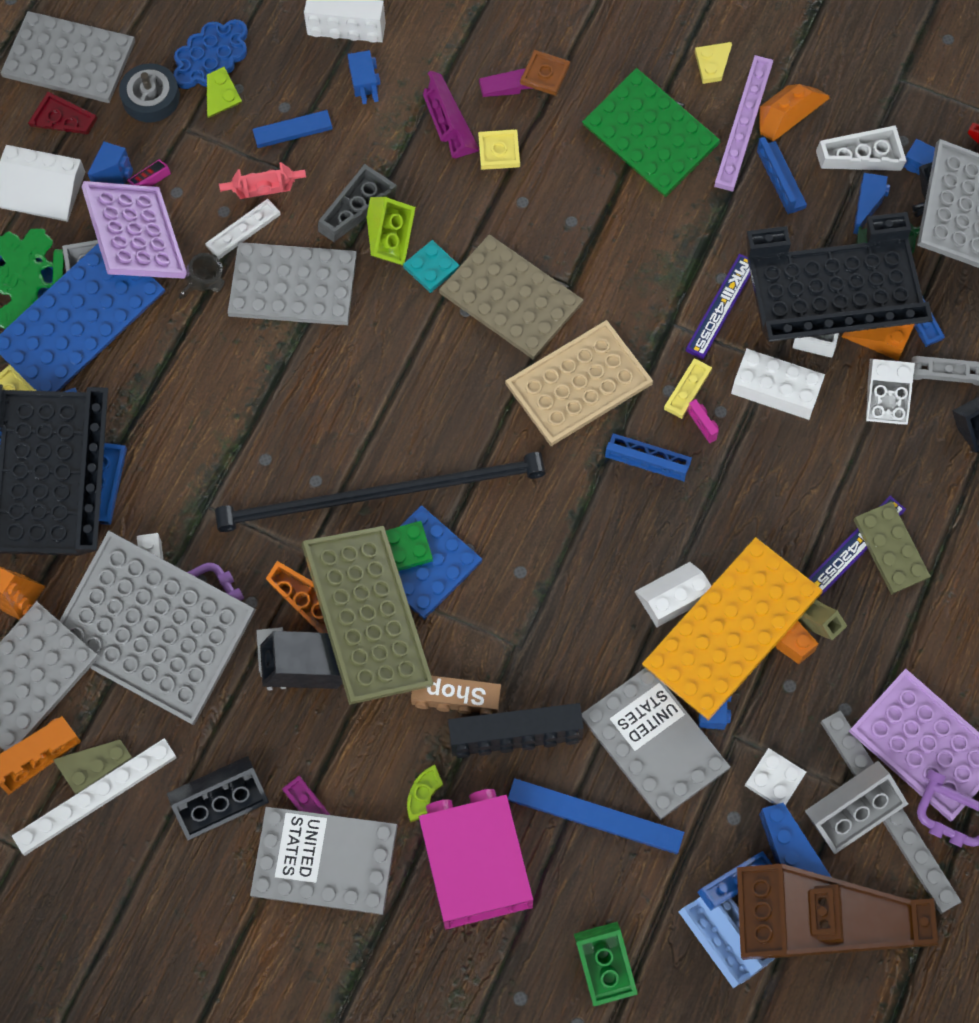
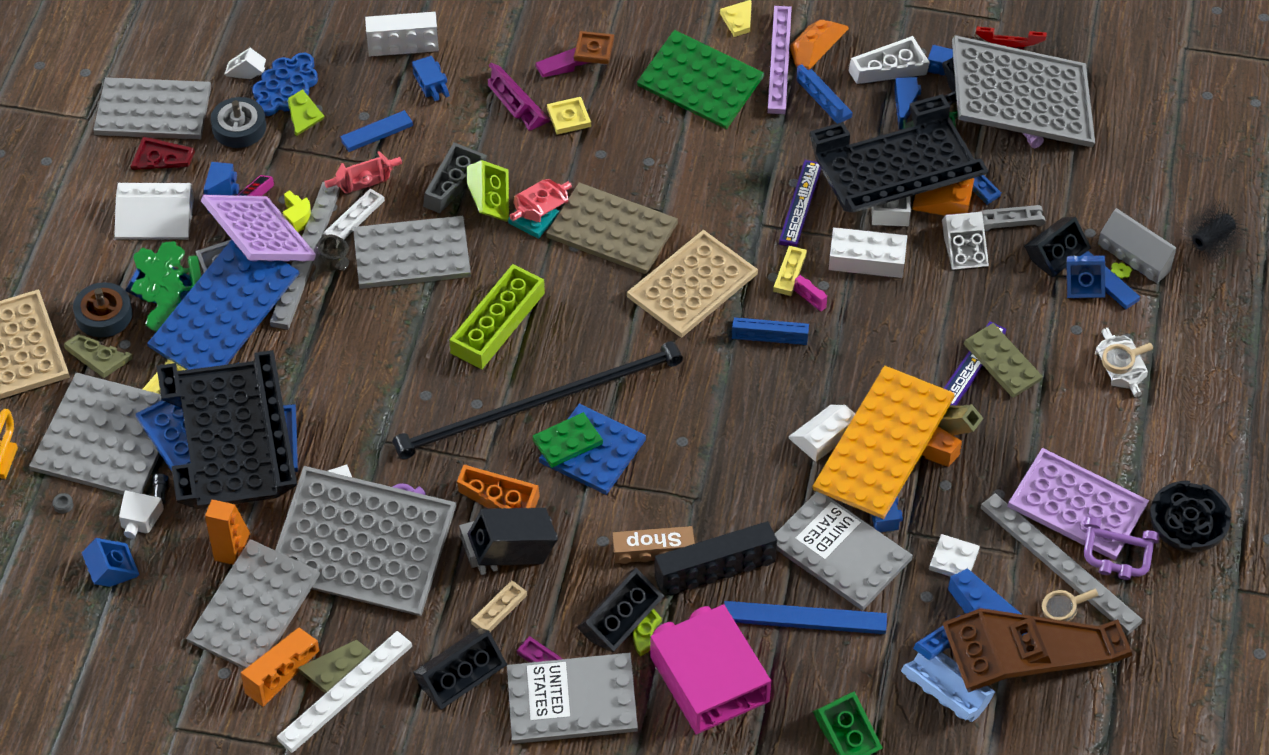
camera: 15 degrees left, 15 degrees down
olive plate [301,526,433,705] -> none
light grey slope [805,761,908,854] -> none
none -> white slope [224,48,266,79]
none -> light grey plate [270,182,341,330]
none -> neon yellow brick [283,191,311,233]
none -> lime brick [450,264,545,369]
none -> tan plate [471,581,527,632]
none -> coral plate [510,179,572,222]
none -> black slope [577,568,664,652]
none -> piece [1042,589,1098,621]

